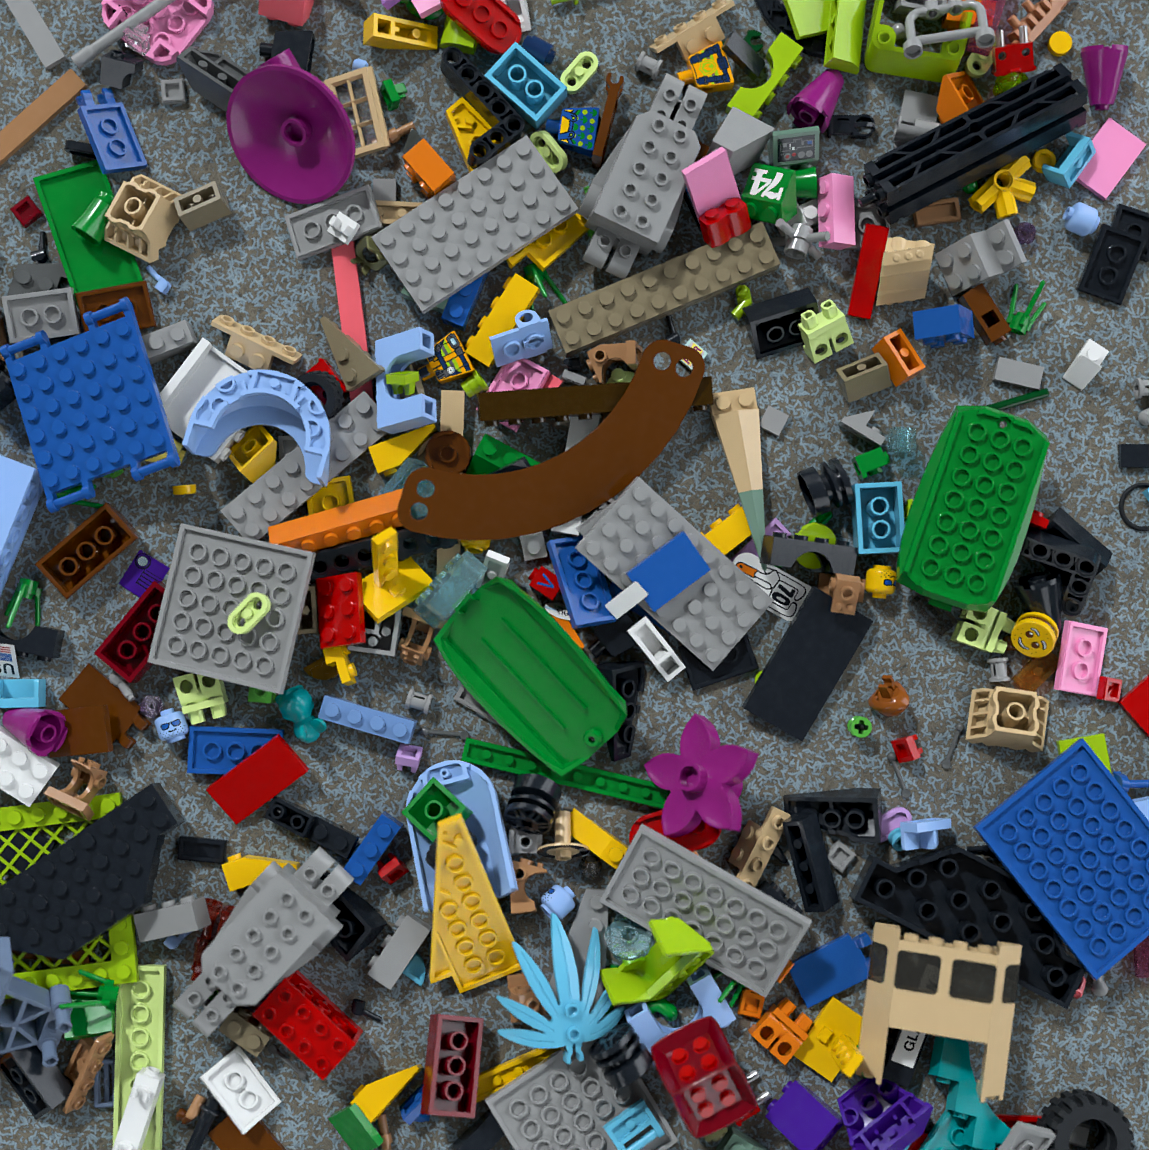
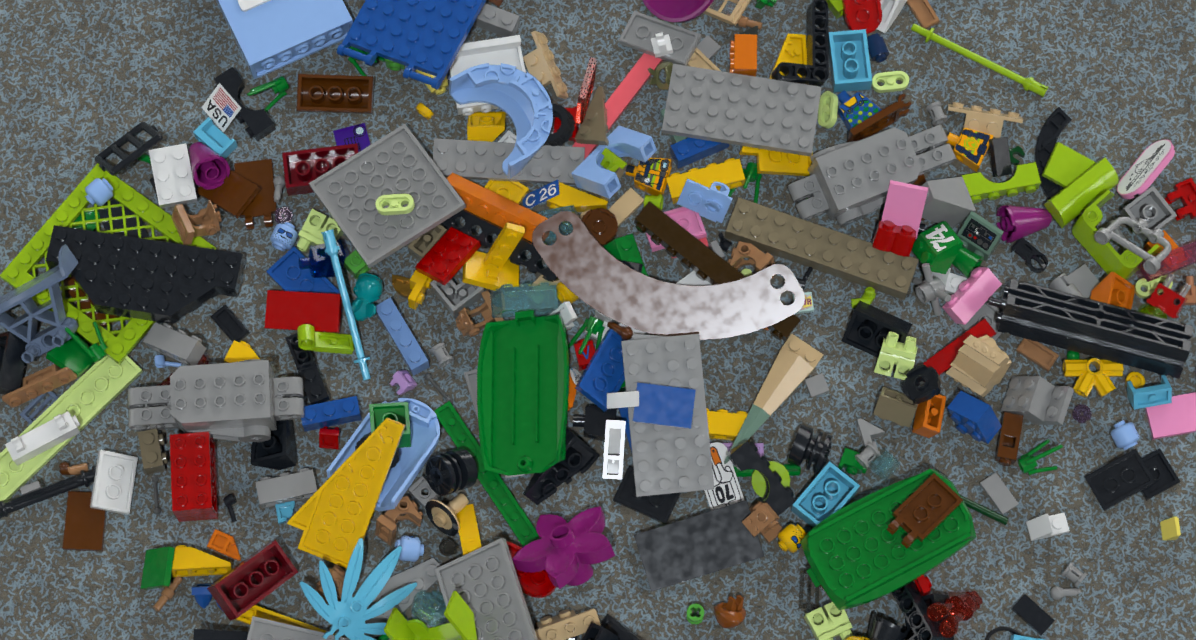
camera: 45 degrees right, 15 degrees down
none -> orange tile [207,529,241,562]
none -> lime plate [297,324,354,354]
none -> clear blue torso [299,240,346,278]
none -> medium azure bar [321,230,371,380]
none -> blue sticker [523,180,560,209]
none -> green plant [568,315,605,354]
none -> clear red tile [576,57,597,124]
none -> reddish brown piece [607,322,633,340]
none -> light grey bush [855,443,881,469]
none -> reddish brown tile [887,473,963,549]
none -> black plate [902,365,941,404]
none -> clear red piece [927,591,983,638]

